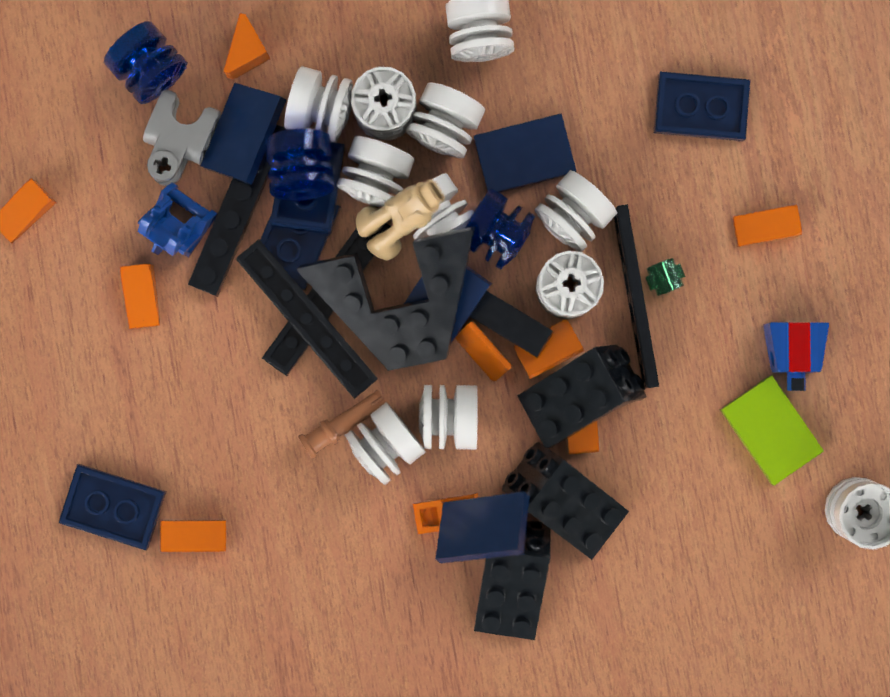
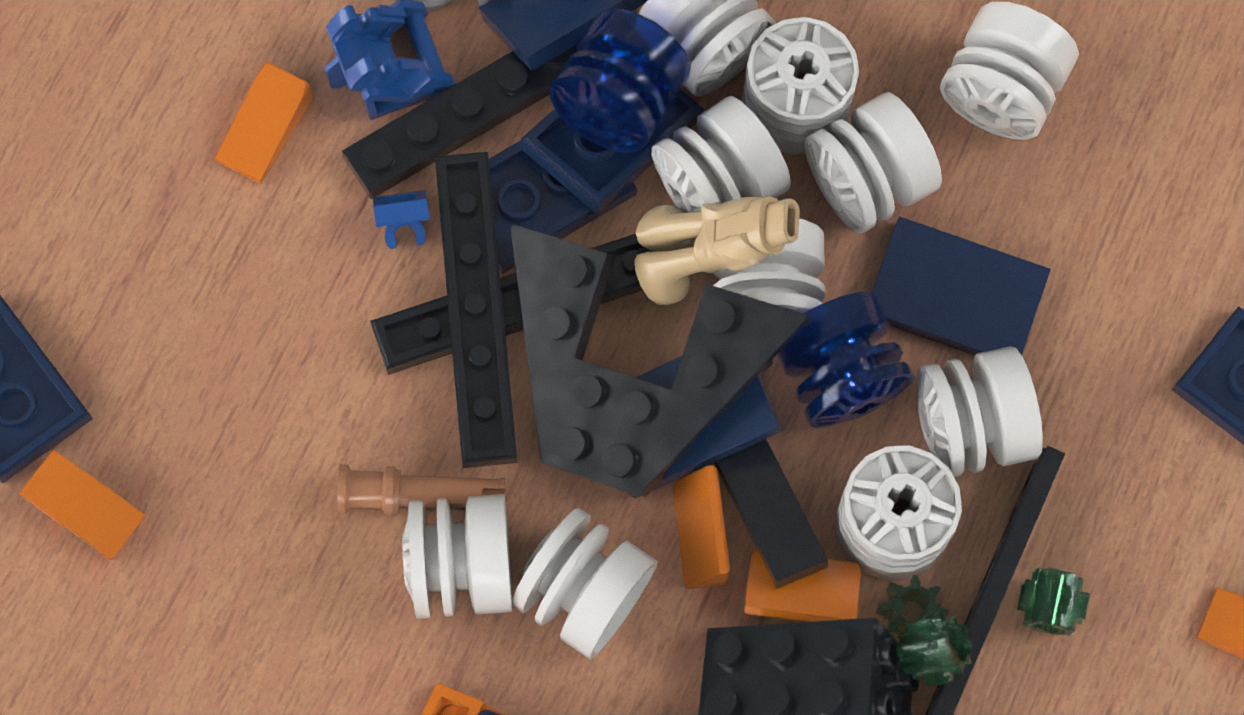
camera: 30 degrees right, 15 degrees down
none -> blue tile [373,190,430,249]
none -> clear green gear [876,575,948,649]
none -> clear green gear [897,611,973,687]

